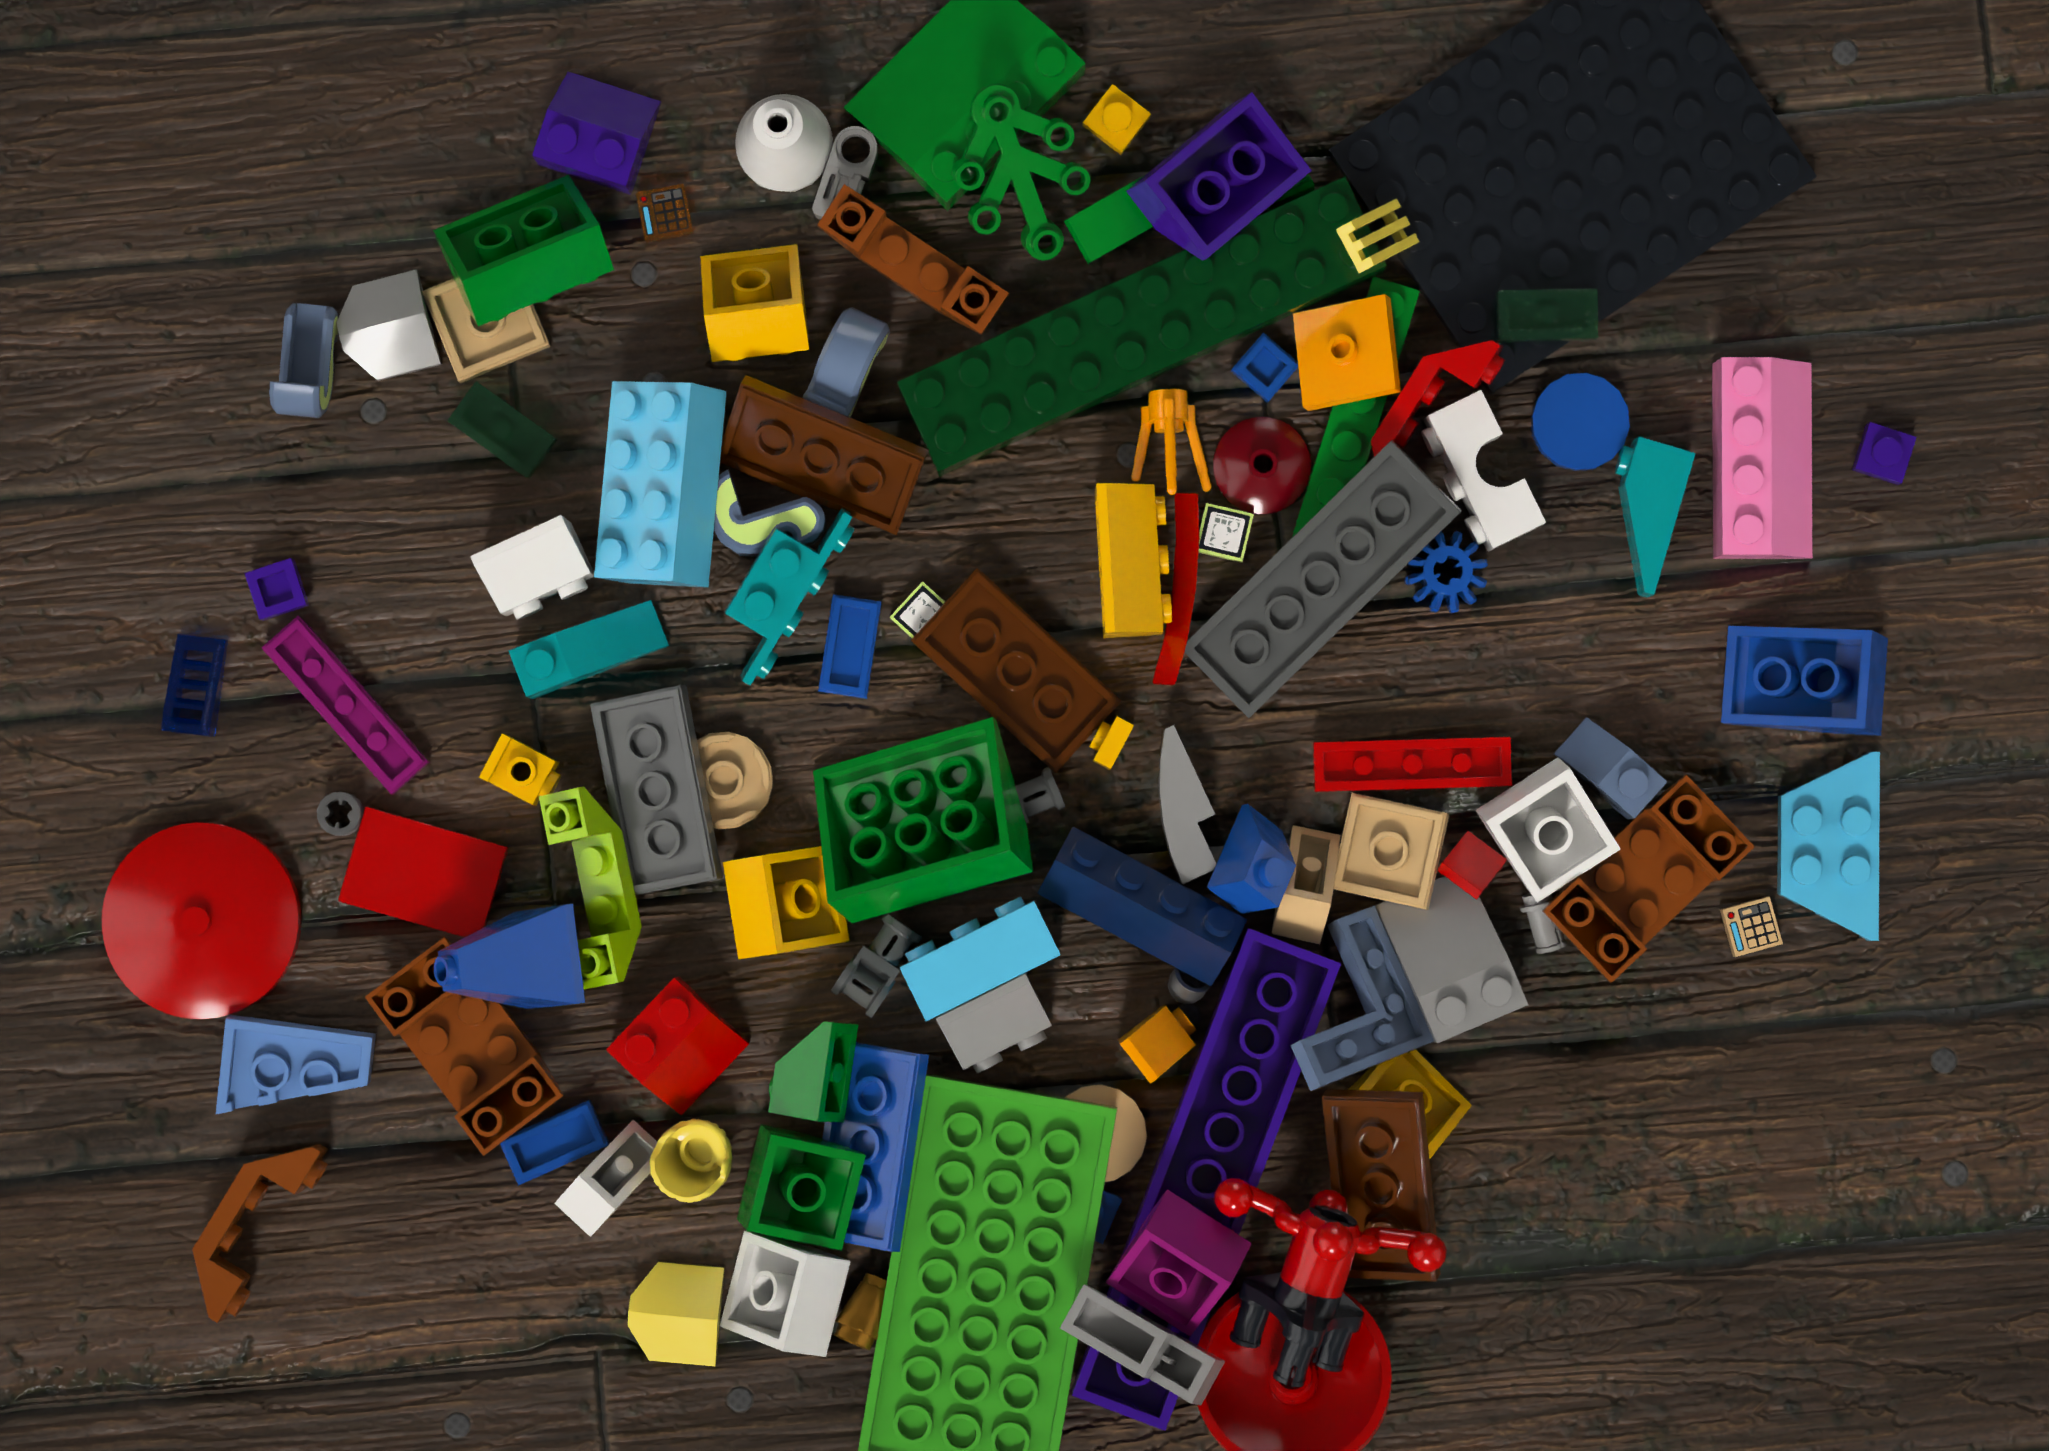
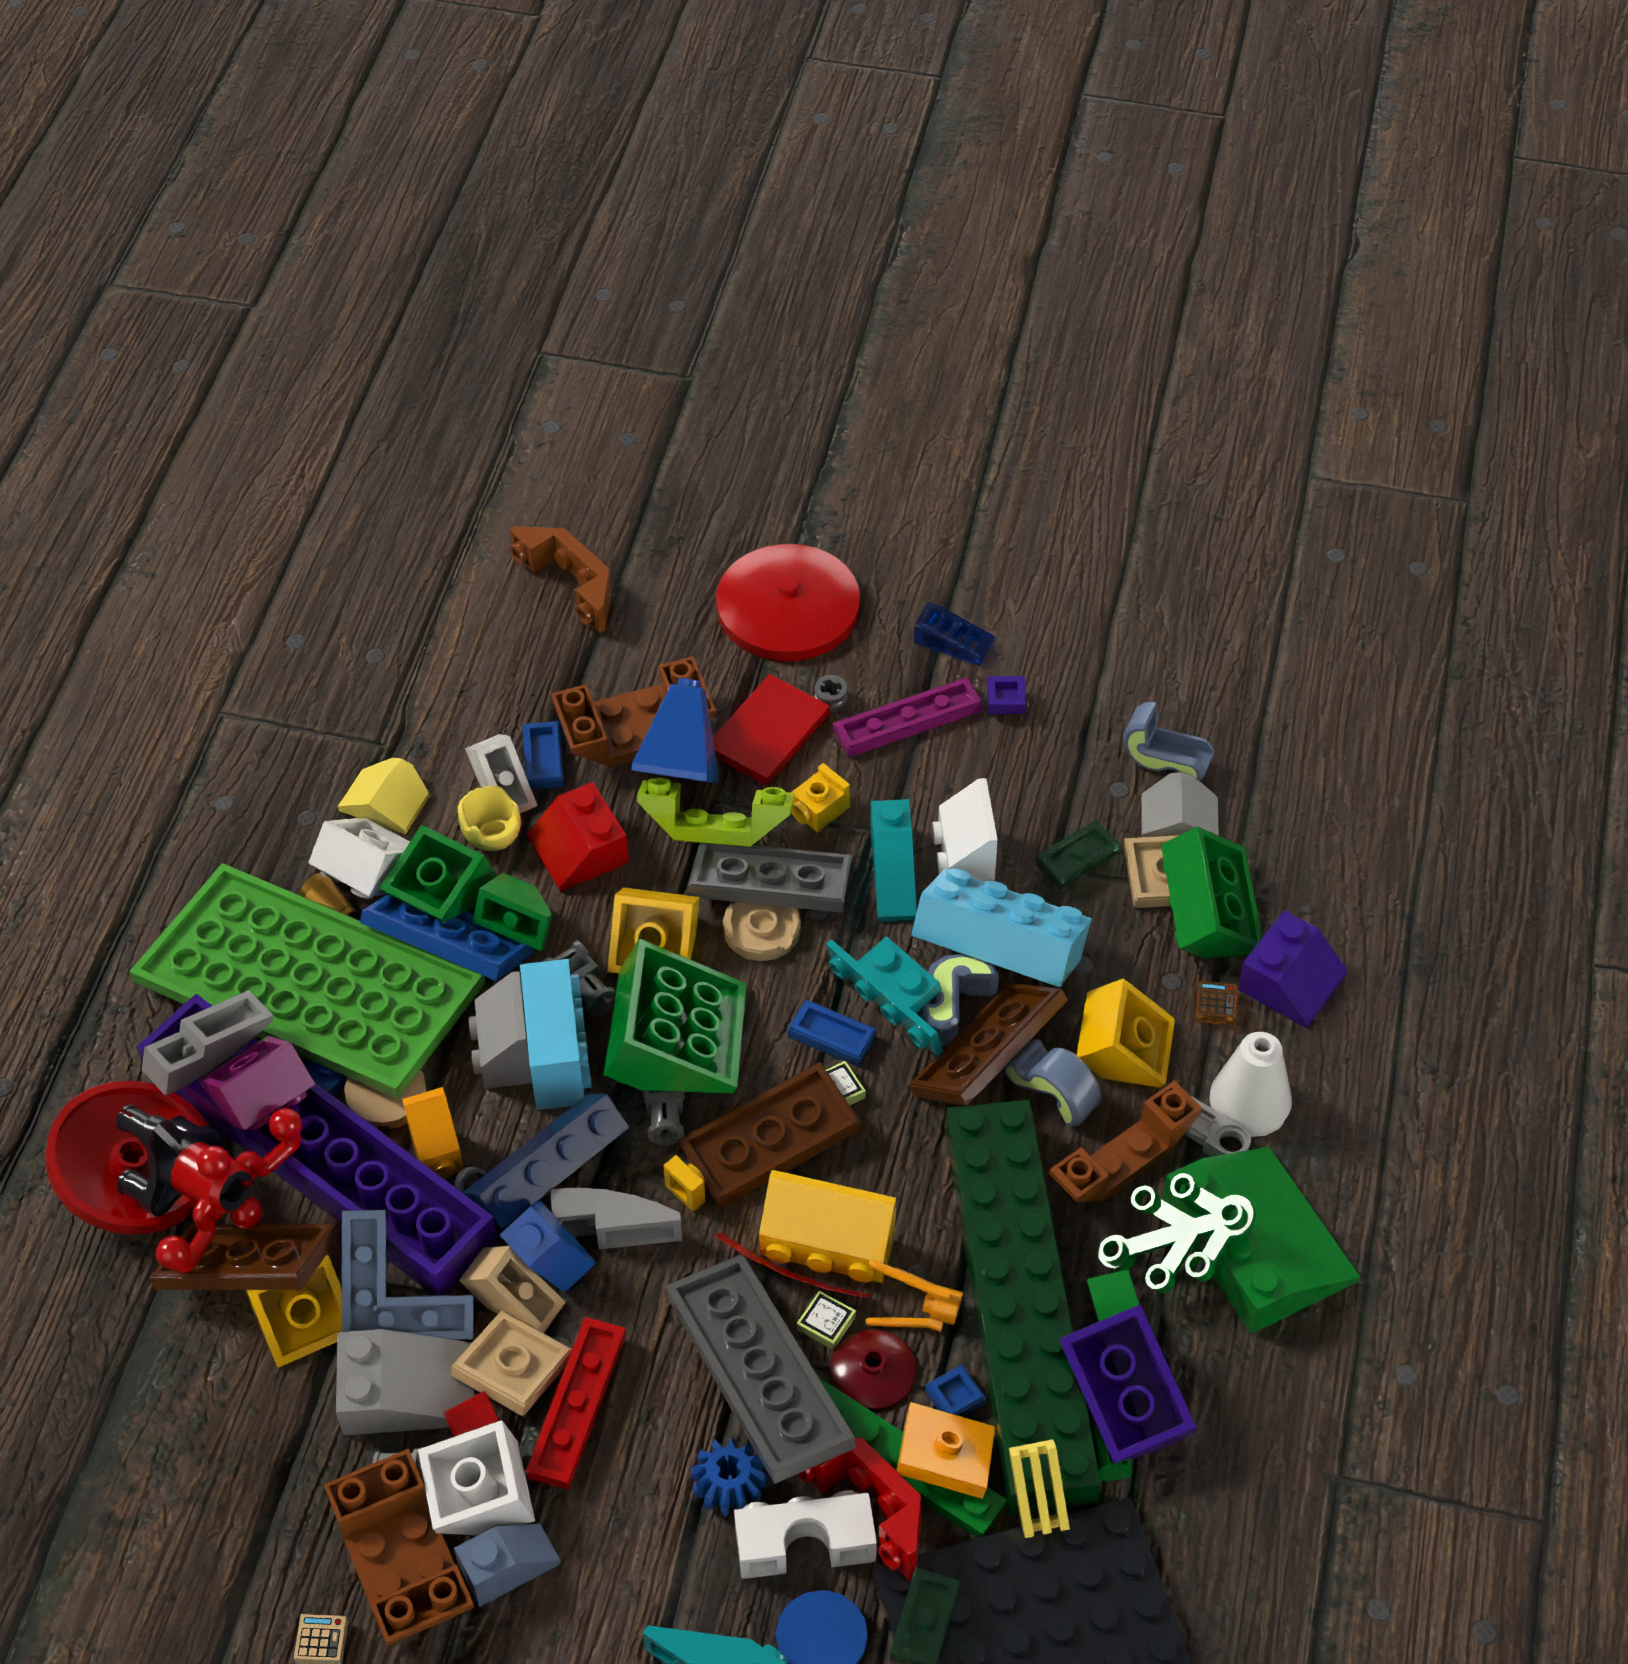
camera: 110 degrees right, 35 degrees down
medium blue wing [216,1015,376,1114] -> none
yellow plate [1082,84,1151,155] -> none

